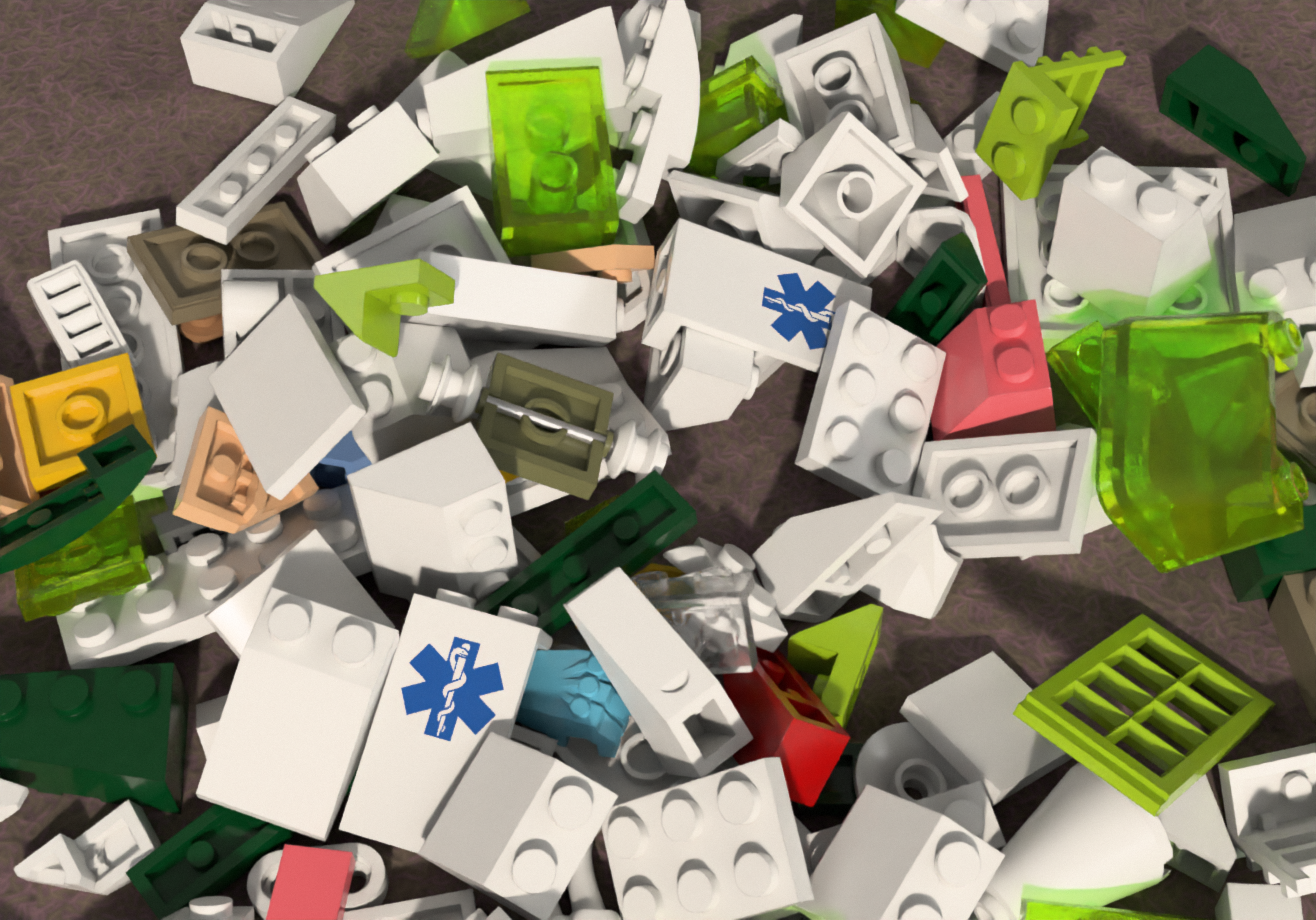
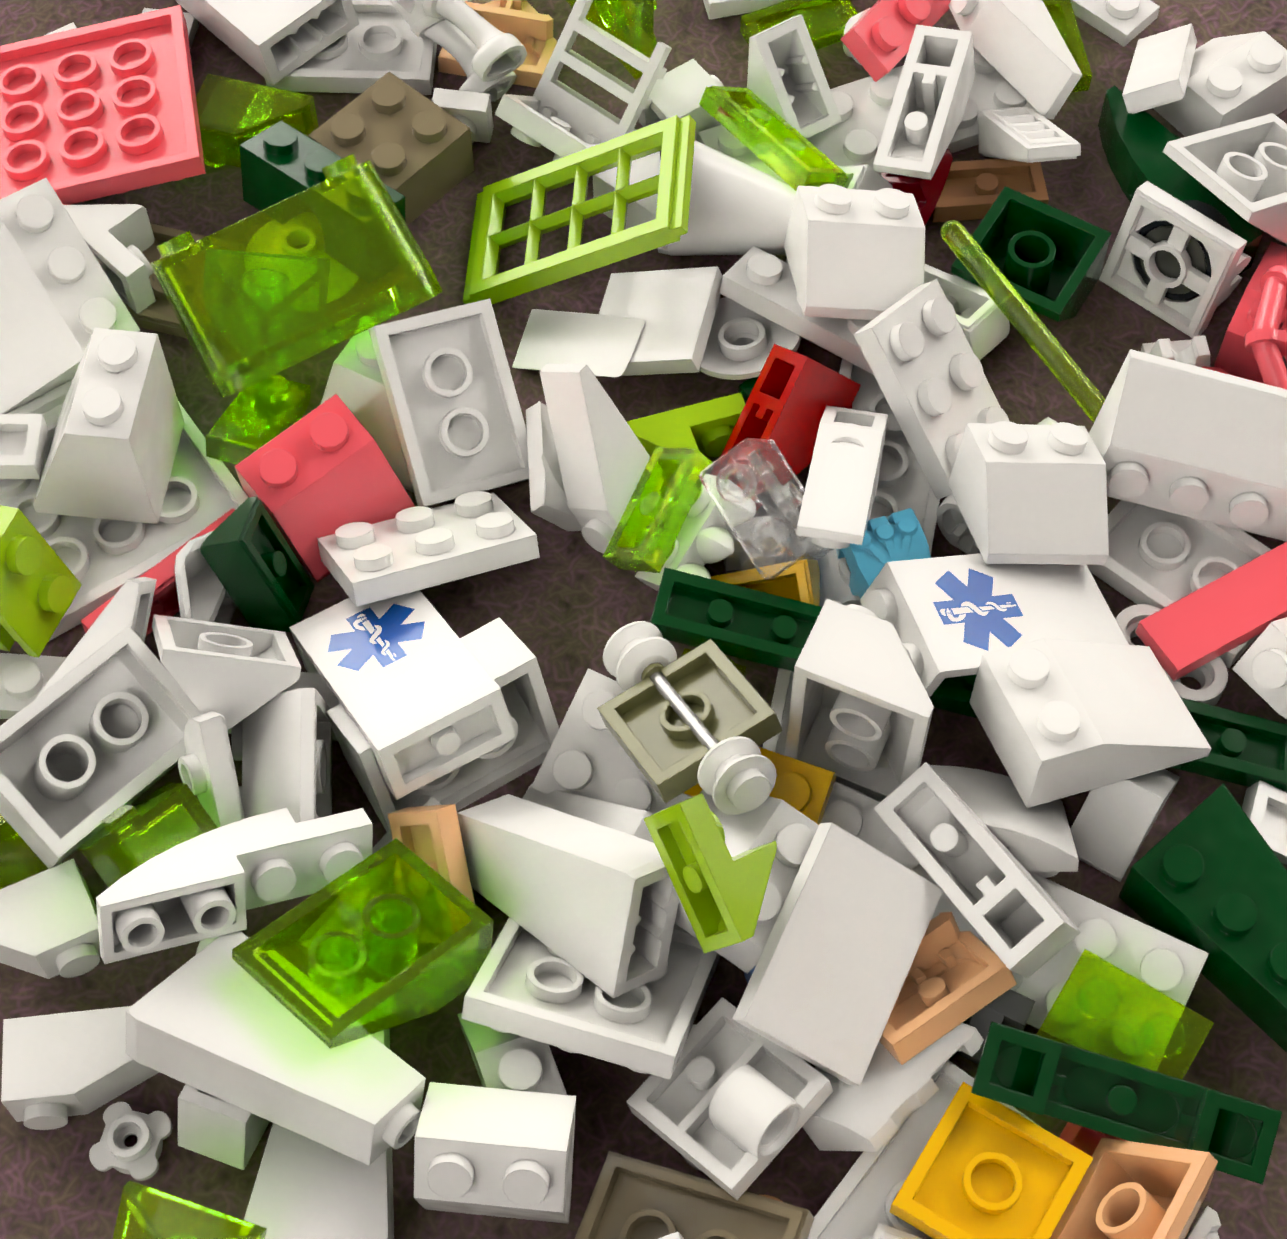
camera: 130 degrees left, 5 degrees up
none -> white sticker [512,309,645,378]
none -> clear neon green plate [602,447,712,573]
none -> white slope [873,762,1081,979]

